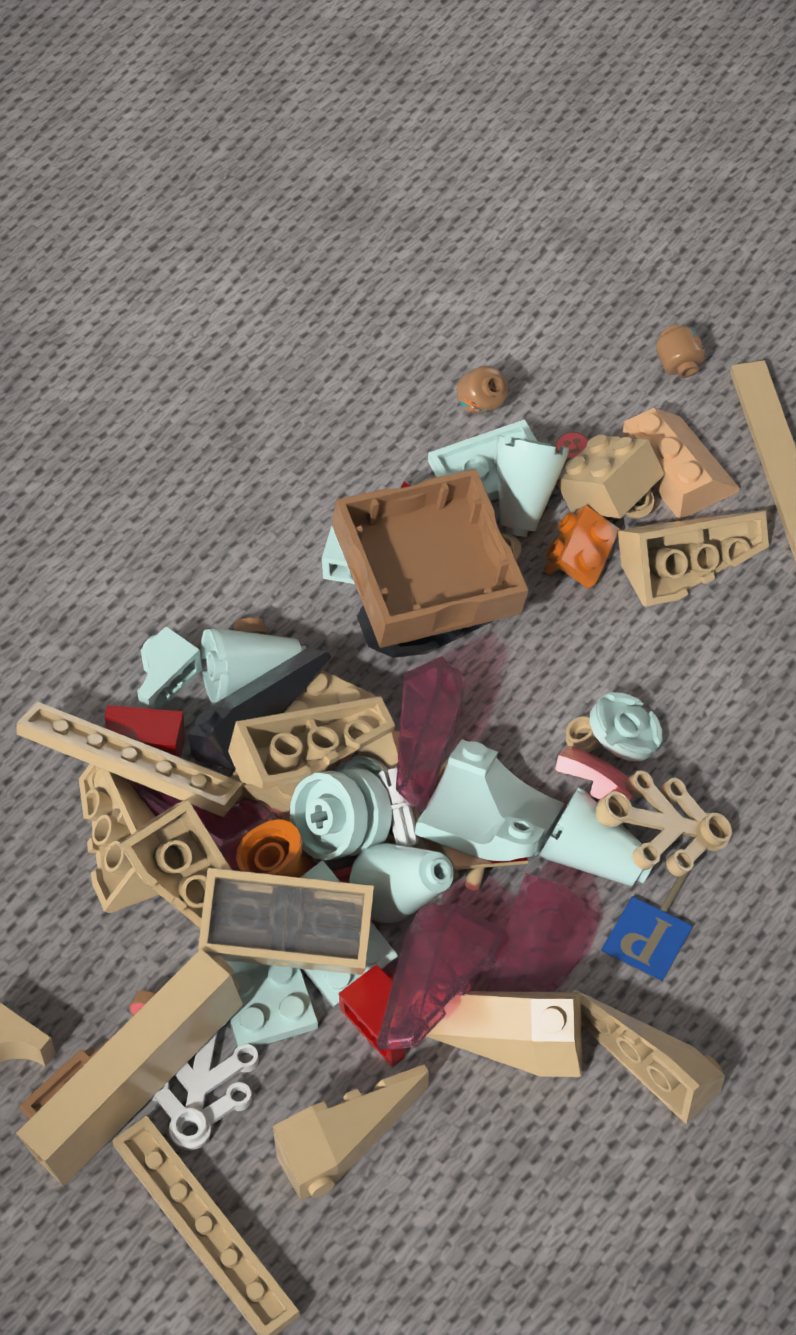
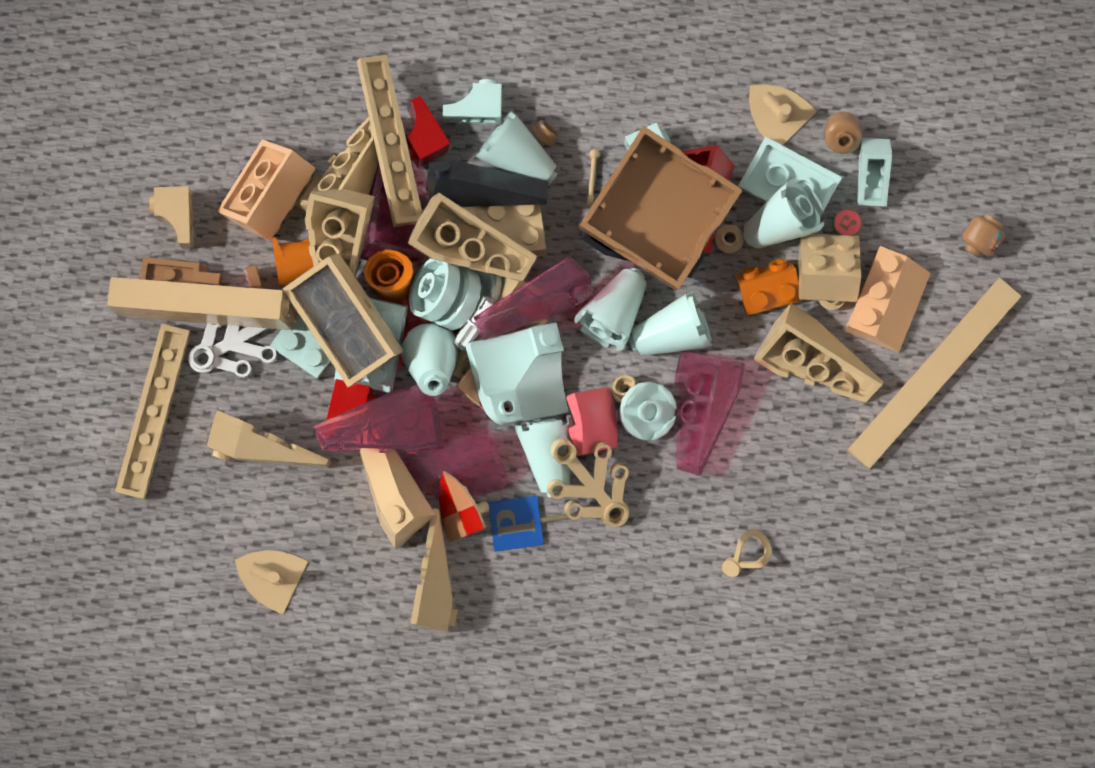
camera: 55 degrees right, 25 degrees up
none -> light nougat slope [217,139,316,241]
none -> tan shield [235,550,308,615]
none -> orange hat [272,237,313,287]
none -> shield [439,471,489,542]
none -> light aqua cone [574,268,647,351]
none -> tan hinge [587,149,600,208]
none -> light aqua cone [629,291,712,356]
none -> clear pink wedge [675,350,745,476]
none -> tan shield [749,84,817,146]
none -> light aqua arch [857,138,892,206]

